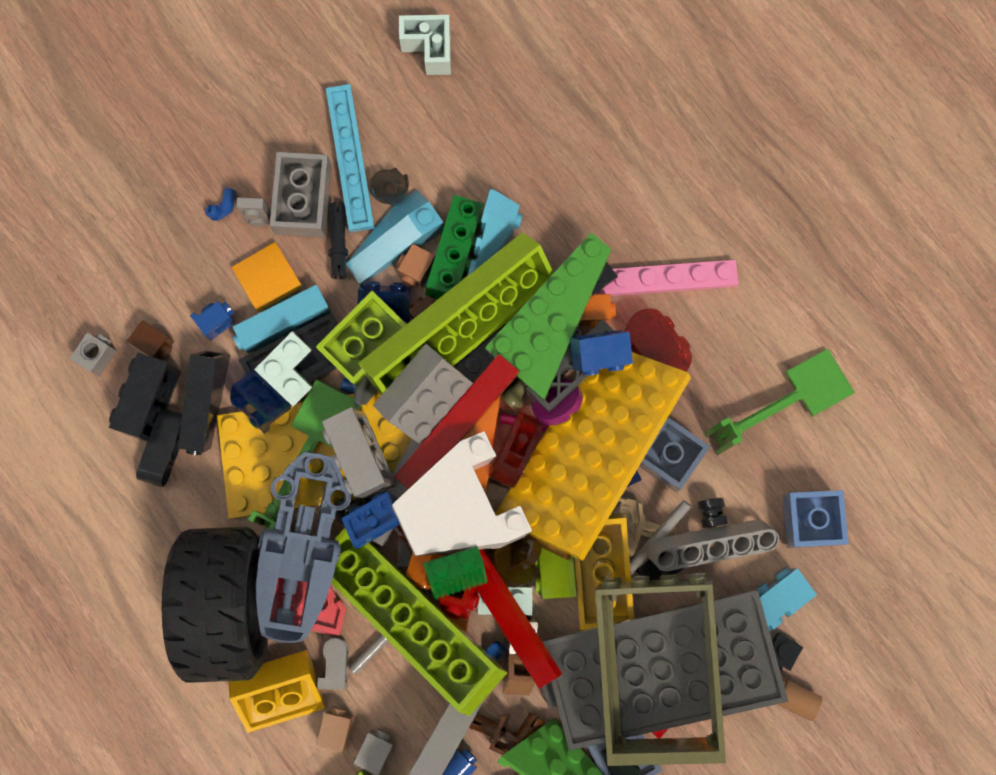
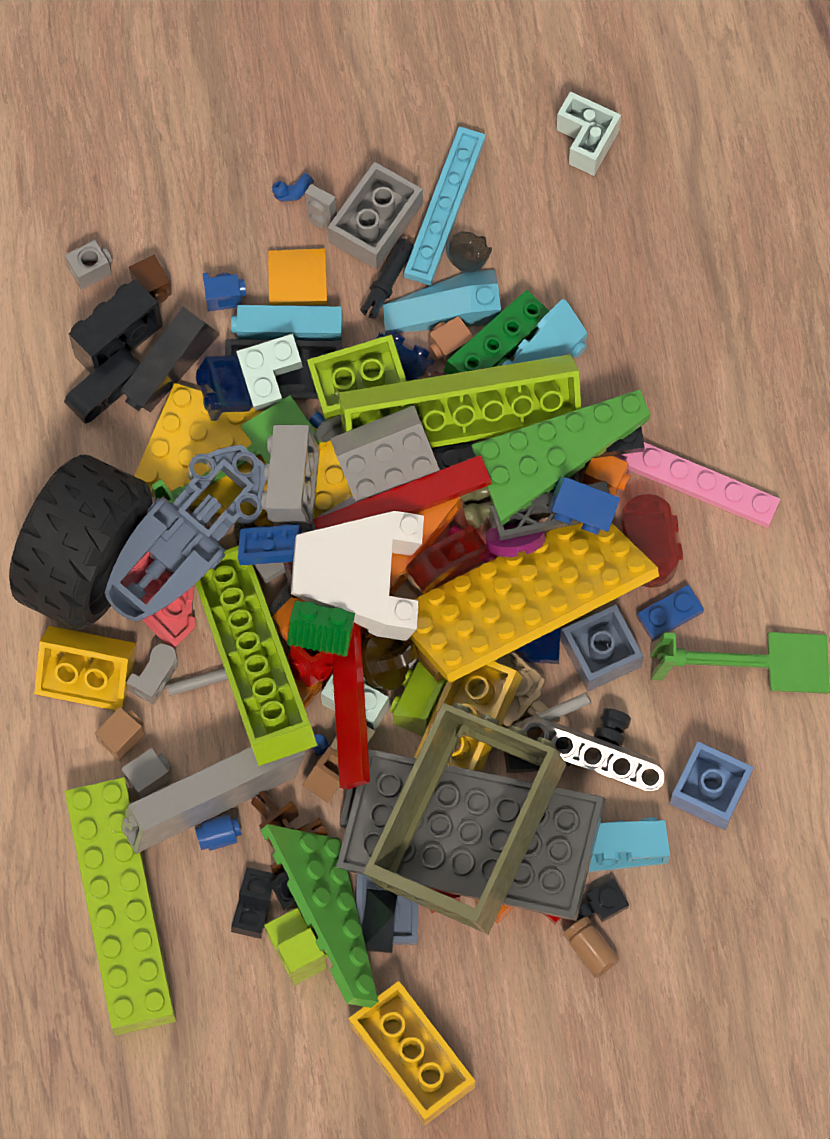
camera: 30 degrees right, 10 degrees down
none -> blue plate [637,585,704,642]

